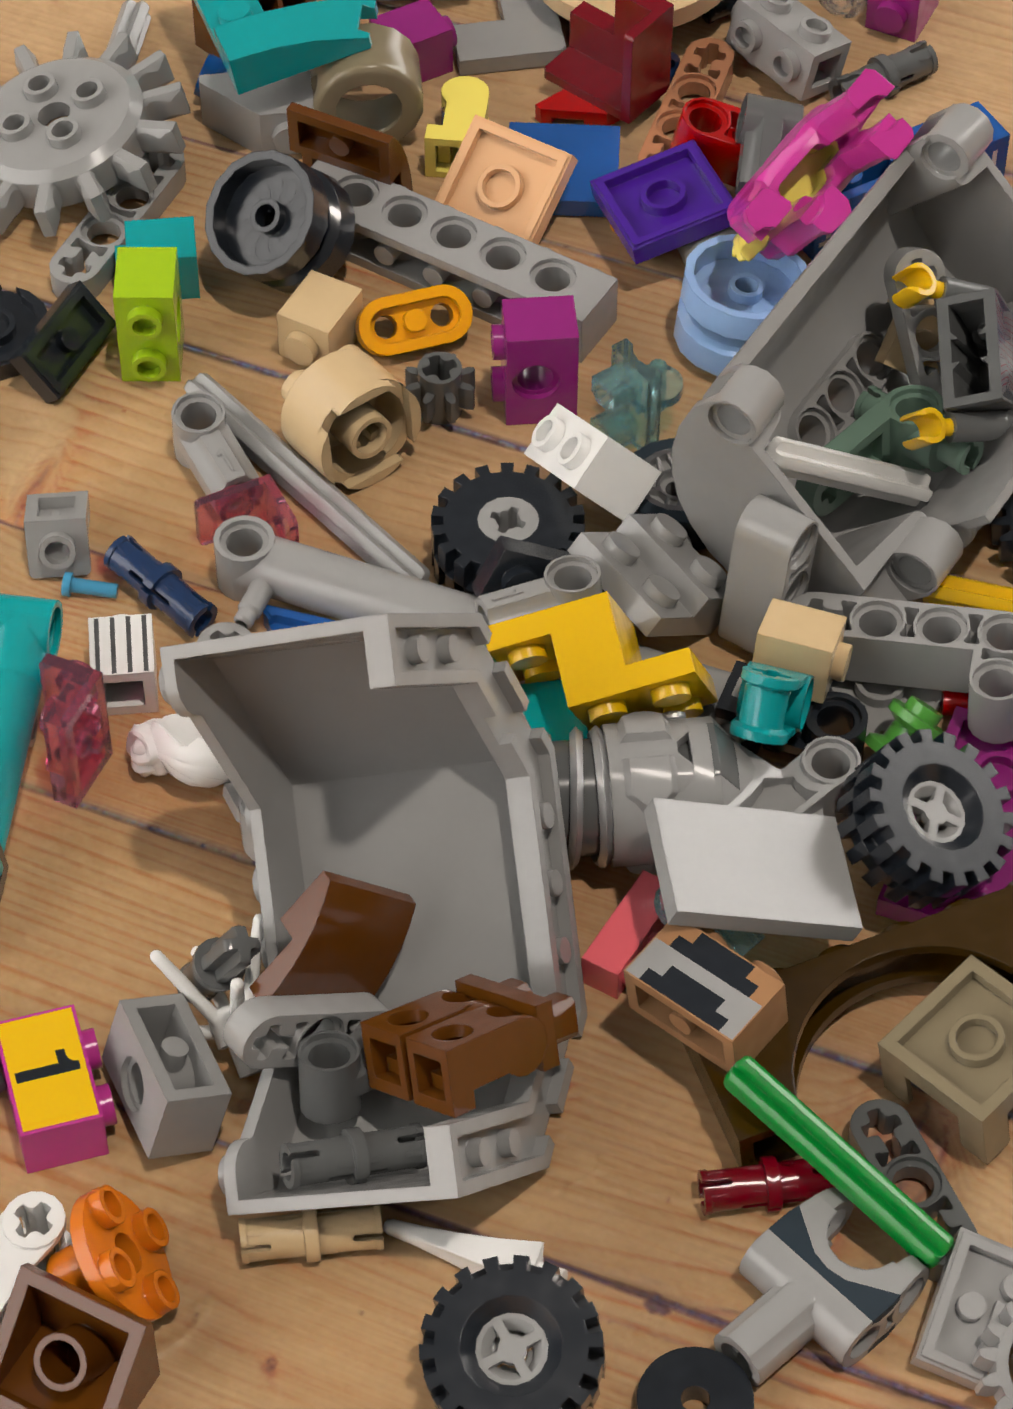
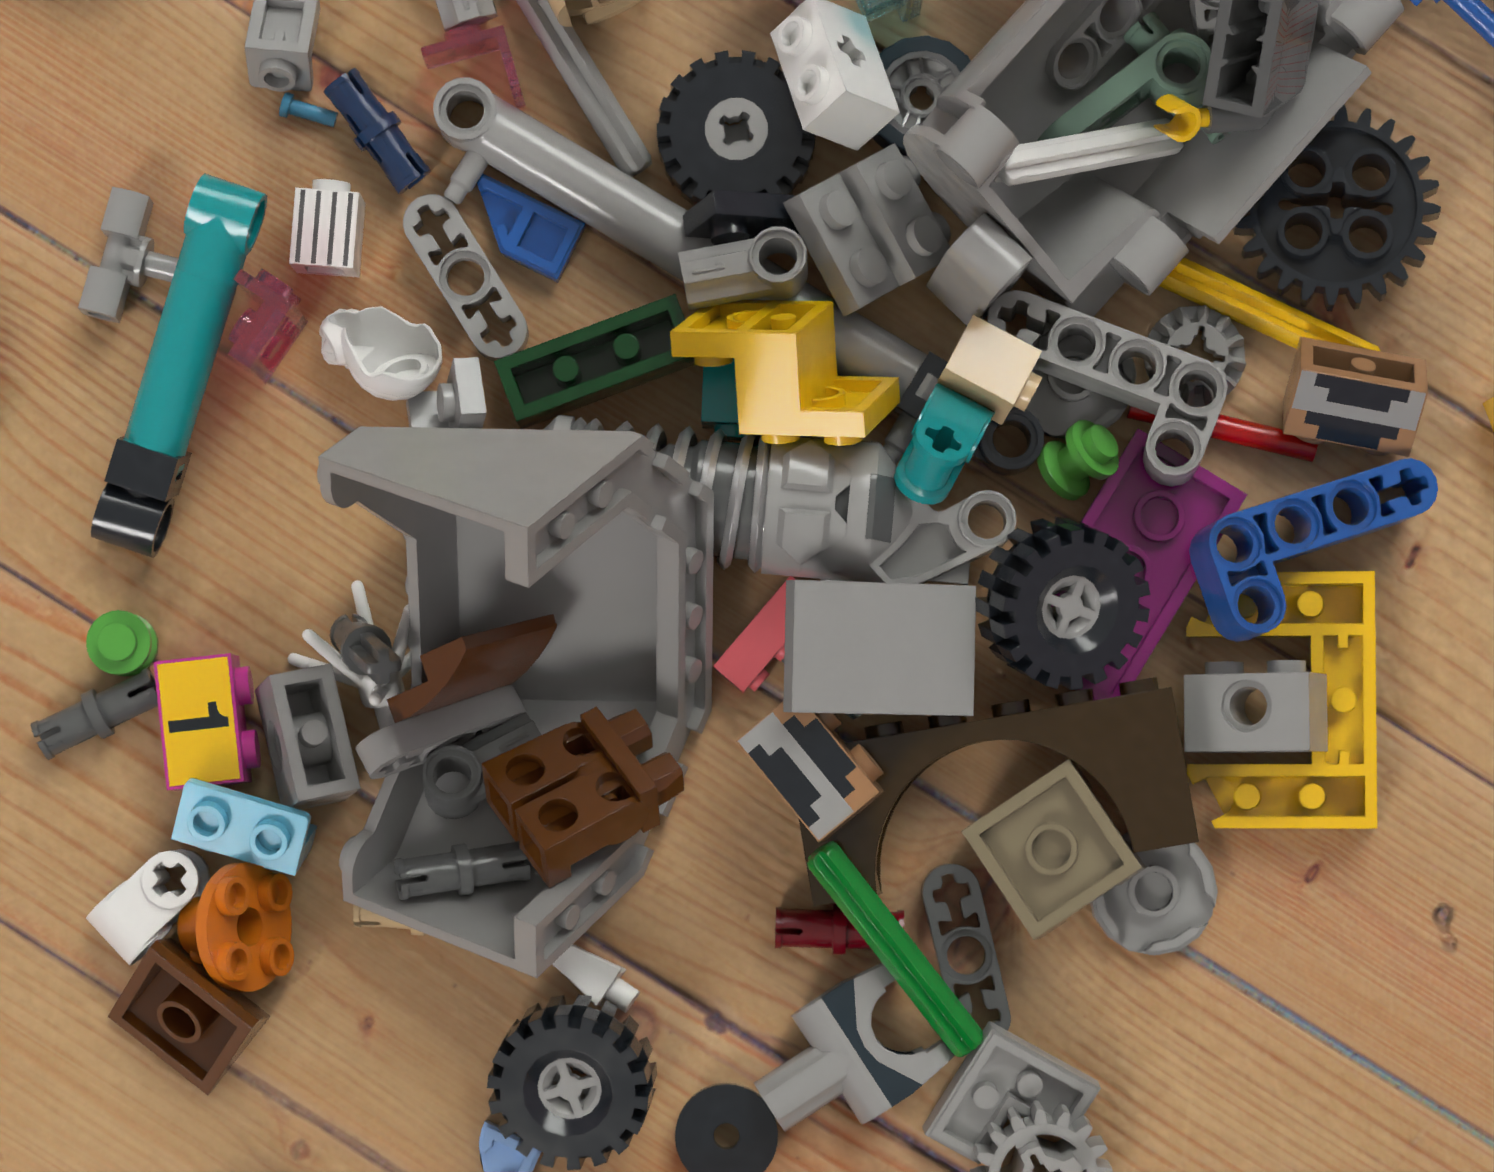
camera: 10 degrees right, 35 degrees up
none -> medium azure bracket [171,778,317,876]

